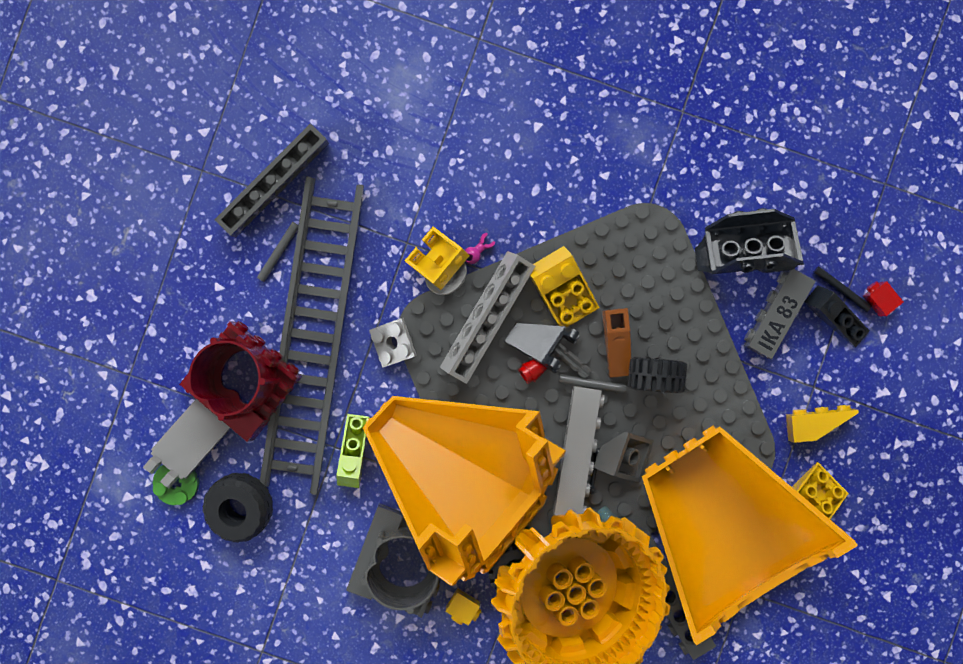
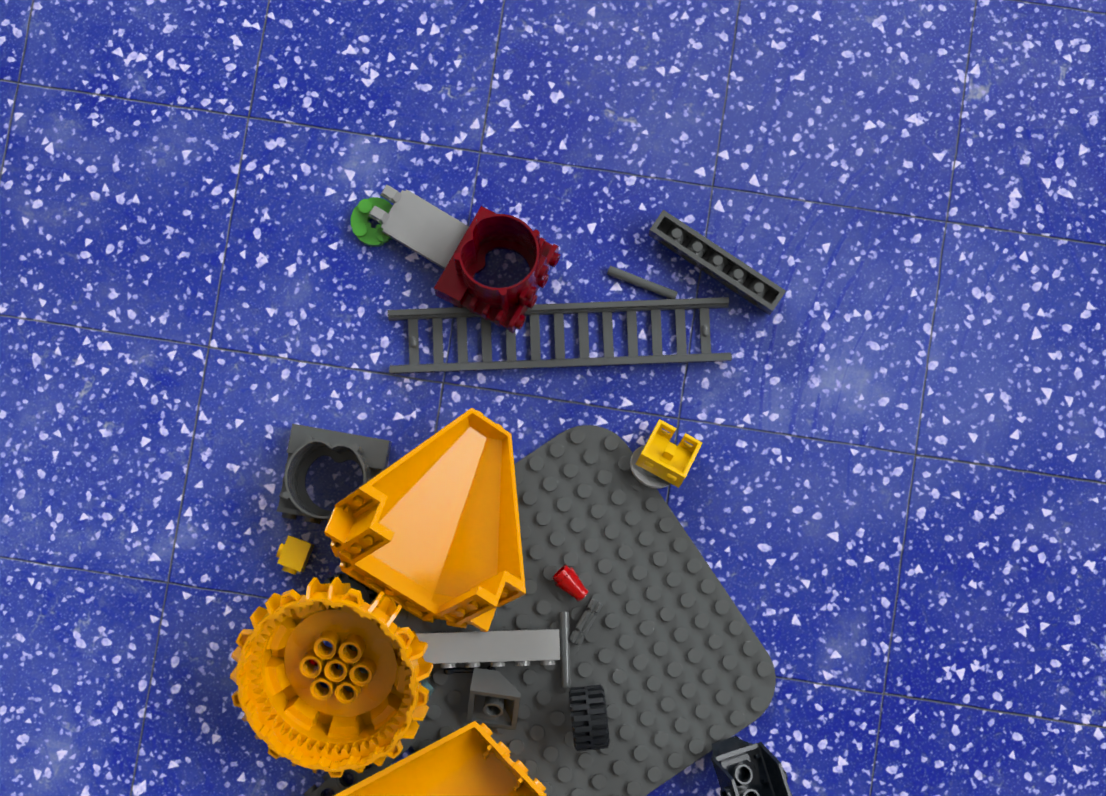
camera: 80 degrees right, 5 degrees down
black tyre [202,473,273,543] -> none
lime slope [336,414,369,488] -> none
light grey piece [369,318,417,368] -> none
light grey brick [440,251,535,384] -> none
dark pink arm [465,233,495,264] -> none
flag [504,323,580,373] -> none
yellow slope [530,246,600,327] -> none
dark orange slope [602,308,631,378] -> none

